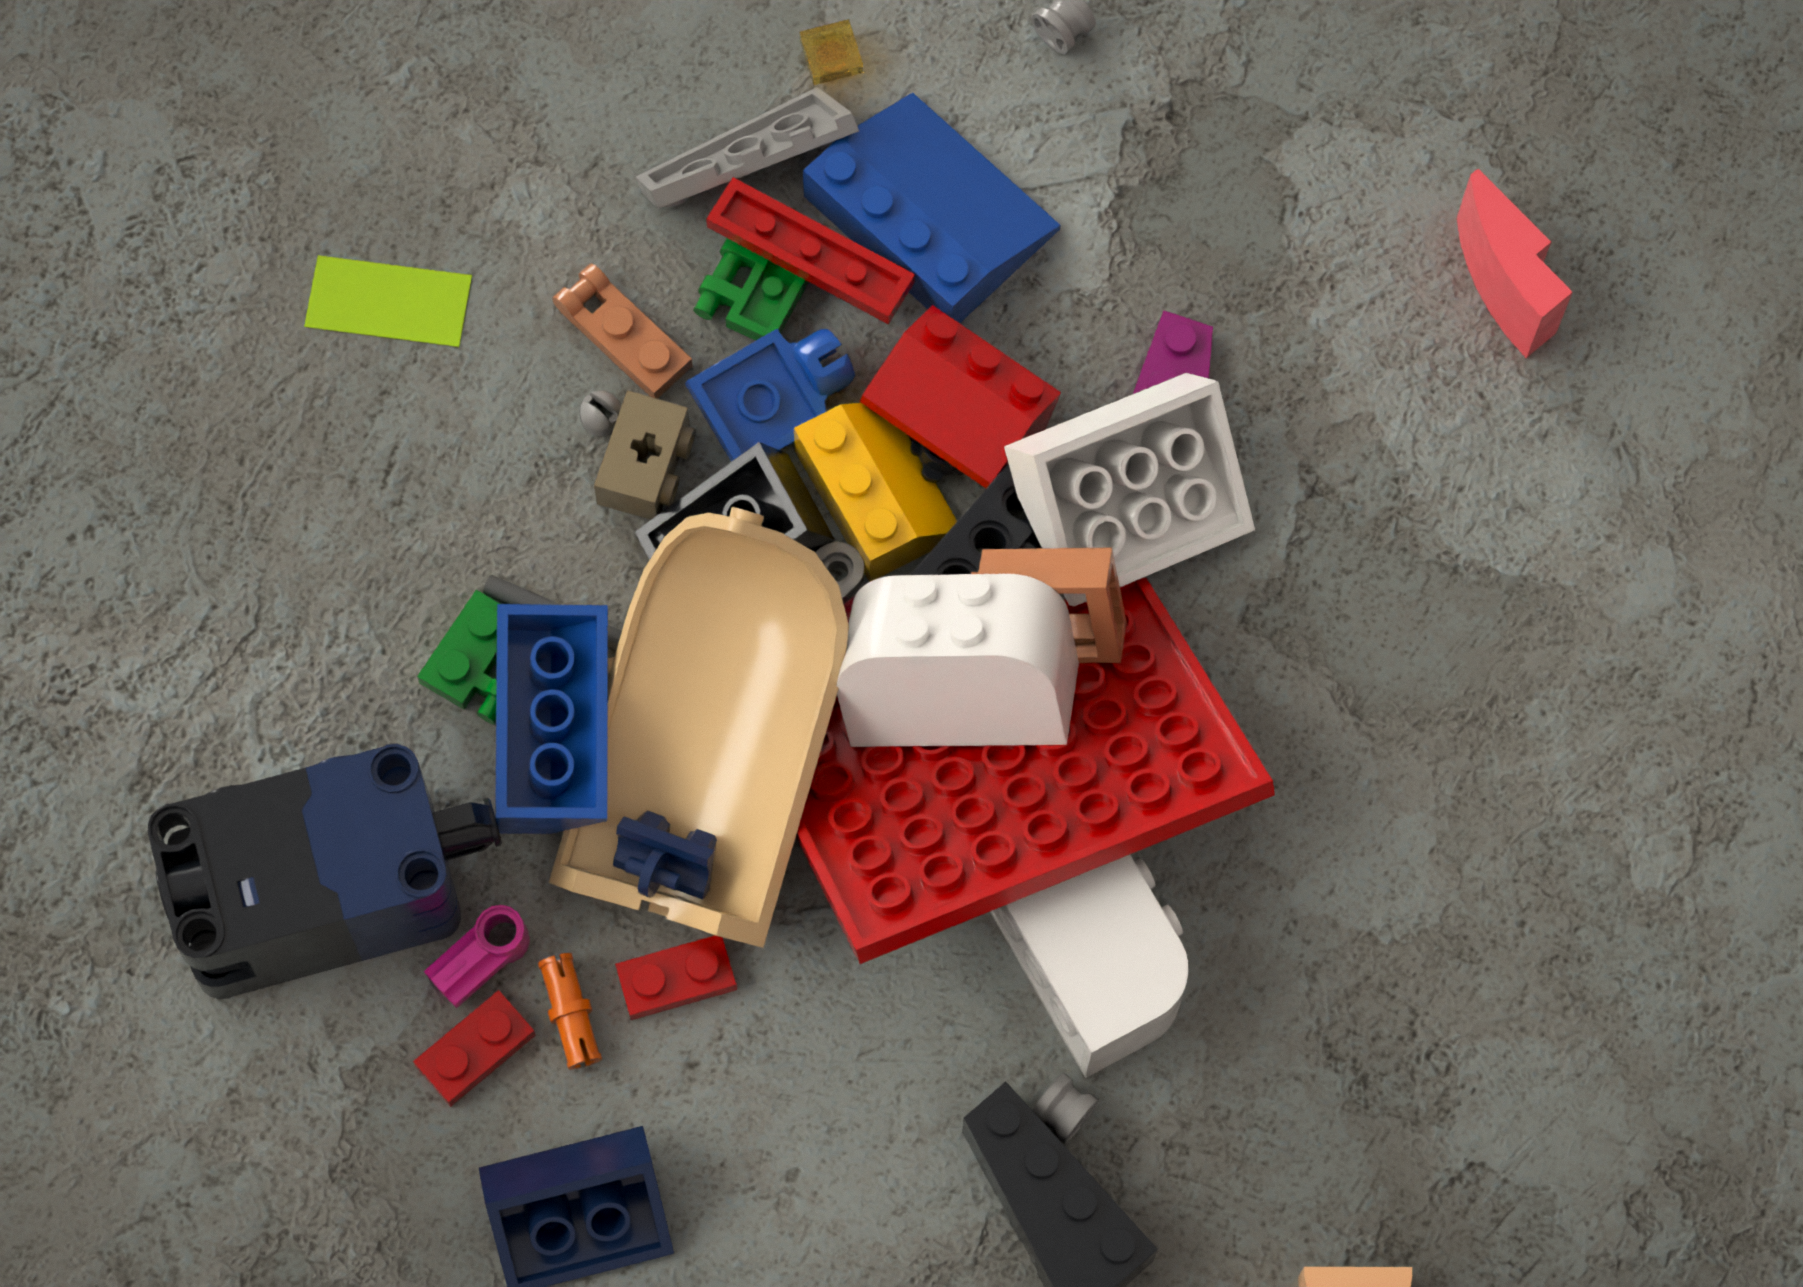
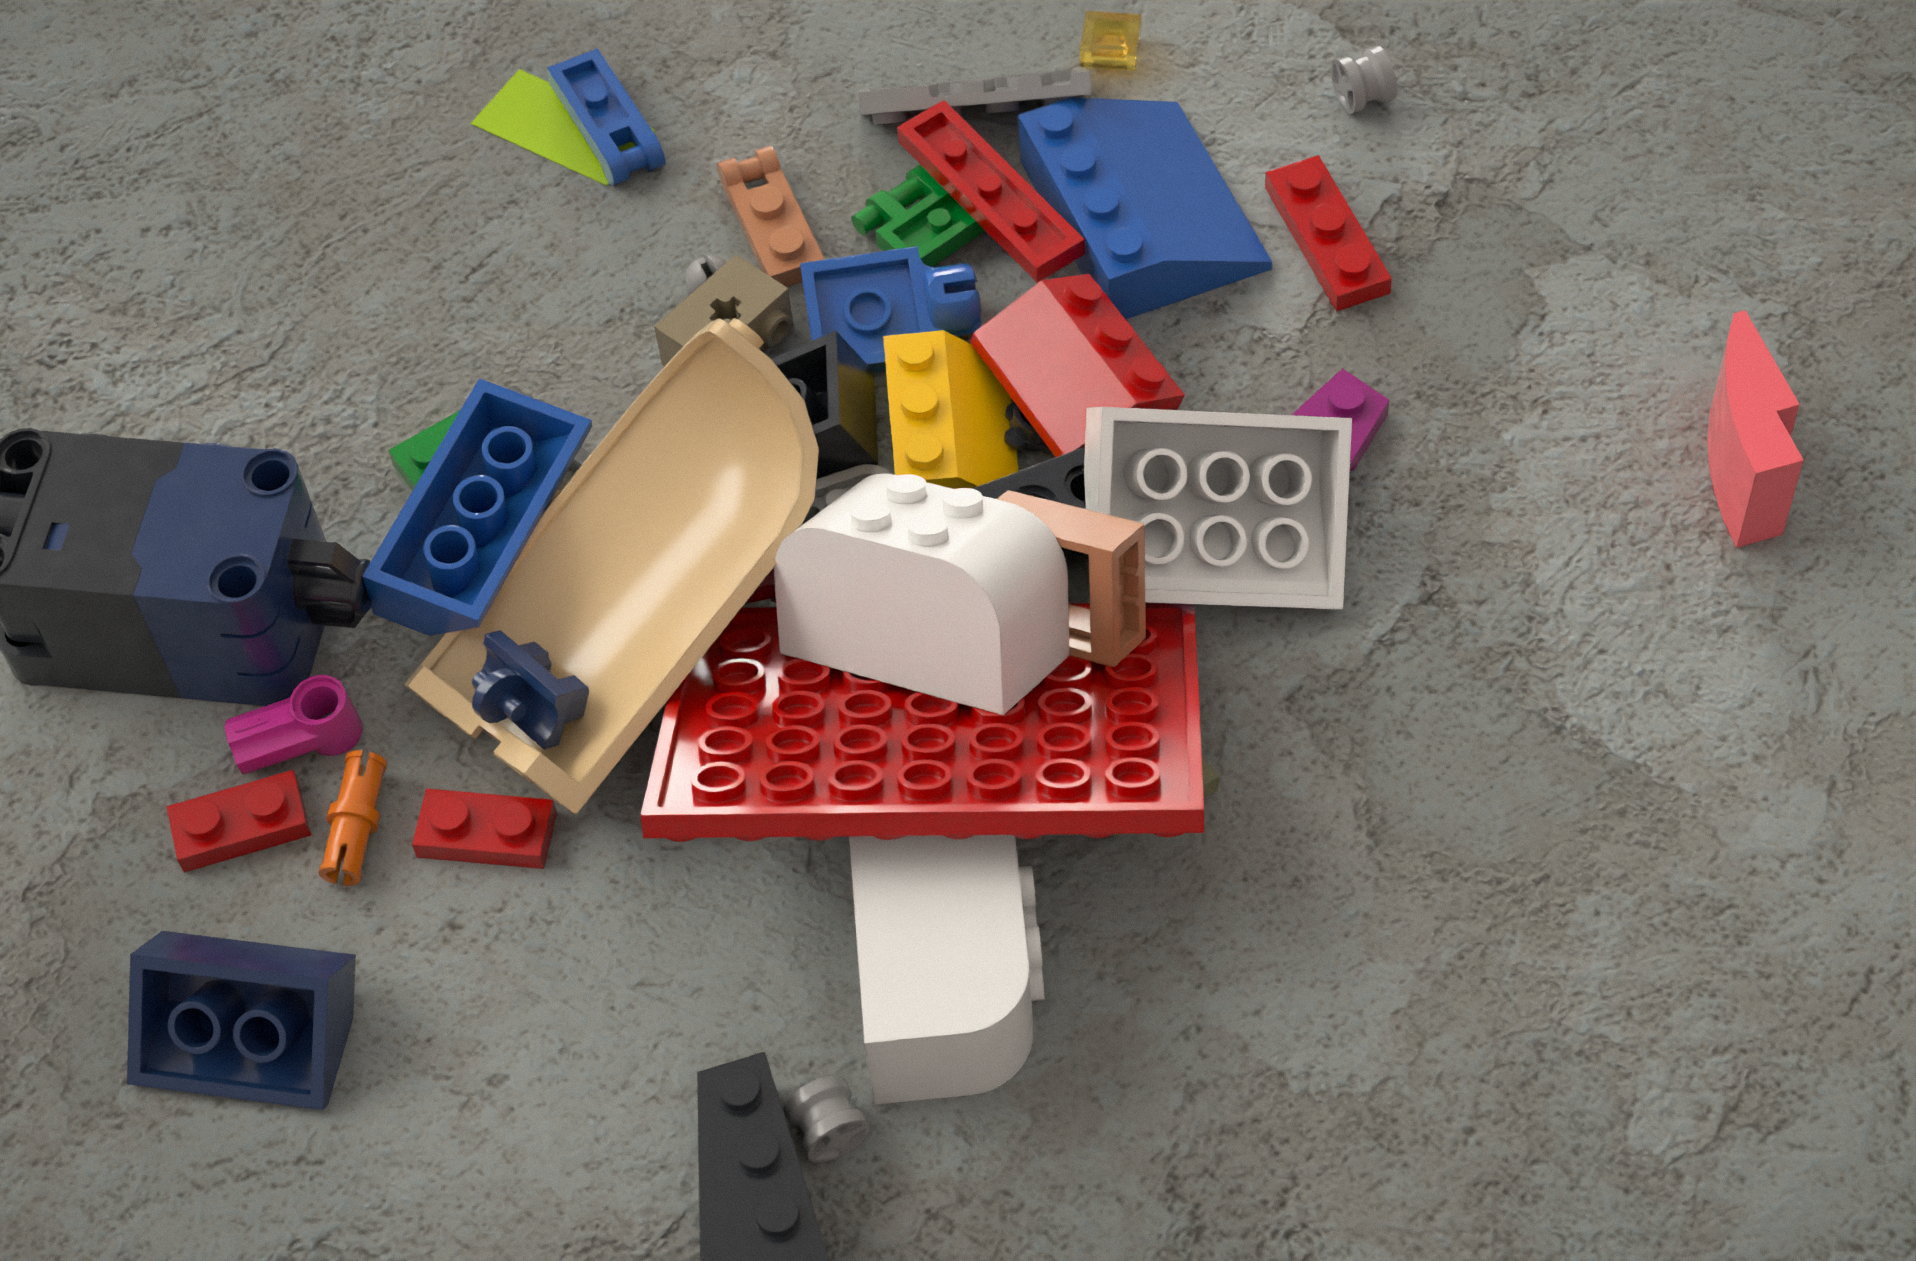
camera: 30 degrees right, 15 degrees down
none -> blue plate [547,48,666,186]
none -> red plate [1265,155,1392,312]

